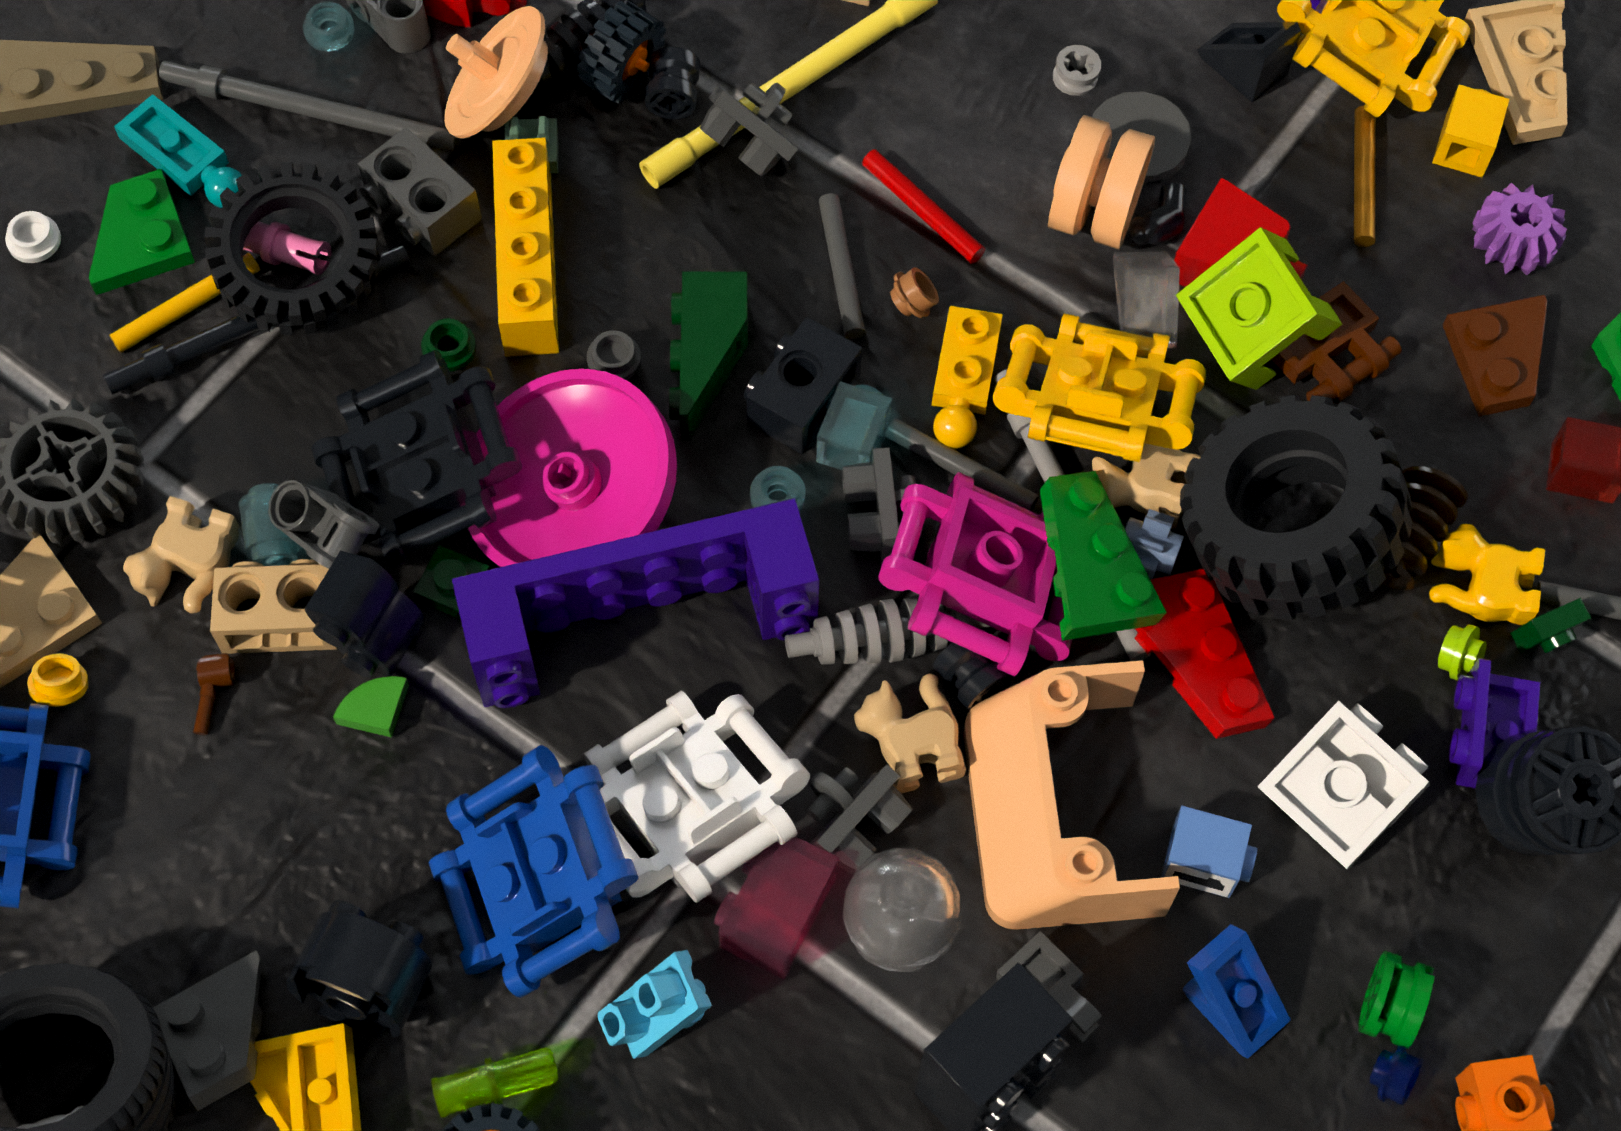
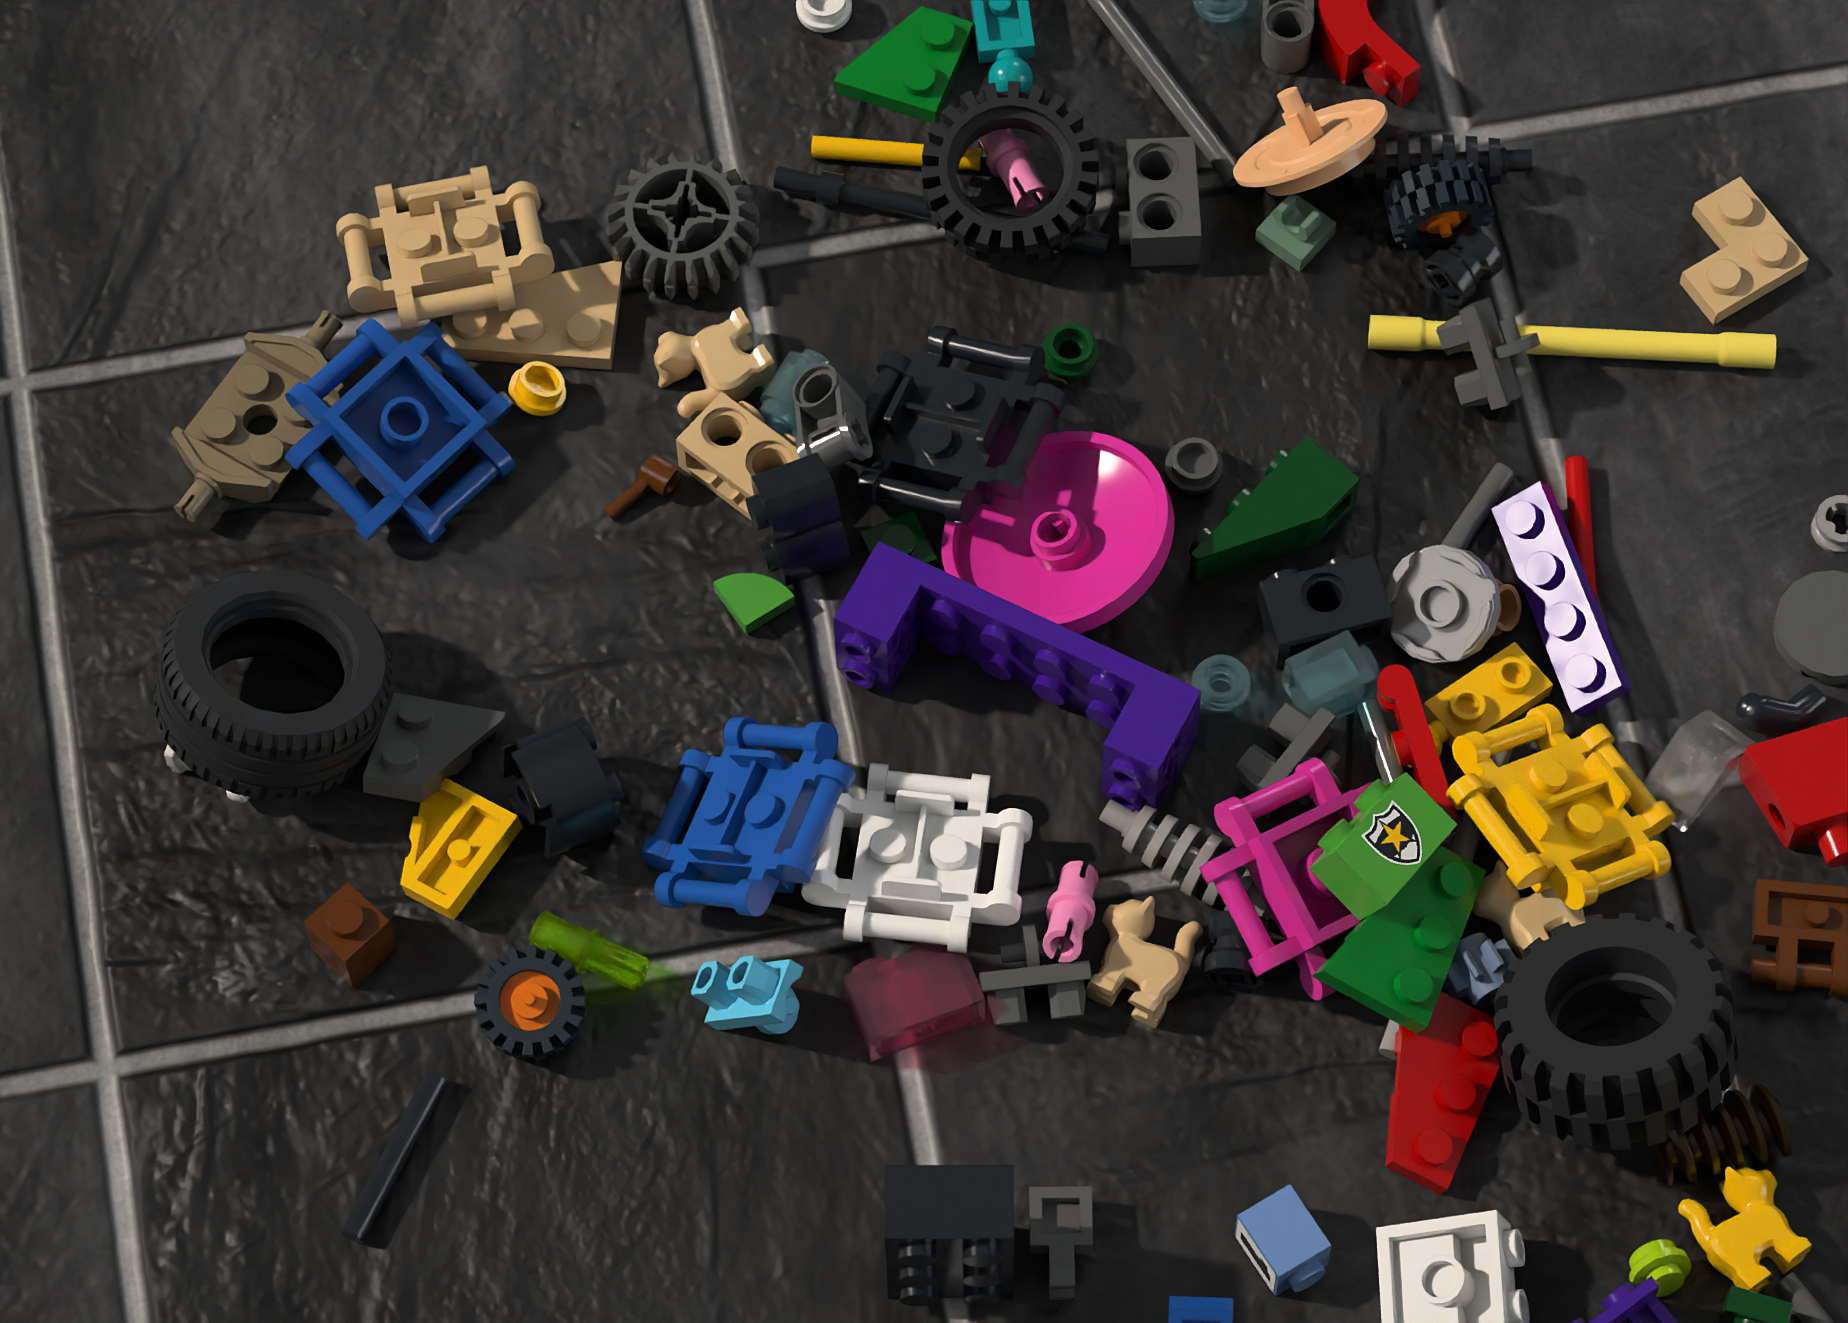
camera: 45 degrees right, 0 degrees up
yellow brick [492,137,559,357] -> none
clear cylinder [842,847,962,972] -> none
light nougat windscreen [963,660,1180,930] -> none
light nougat wheel [1048,115,1156,250] -> none
lime panel [1176,227,1342,390] -> none
none -> bright pink pin [1042,861,1099,963]
none -> bright green brick [1308,772,1458,921]
none -> red plate [1377,664,1459,833]
none -> light grey tile [1385,545,1501,664]
none -> plate [1491,481,1632,717]

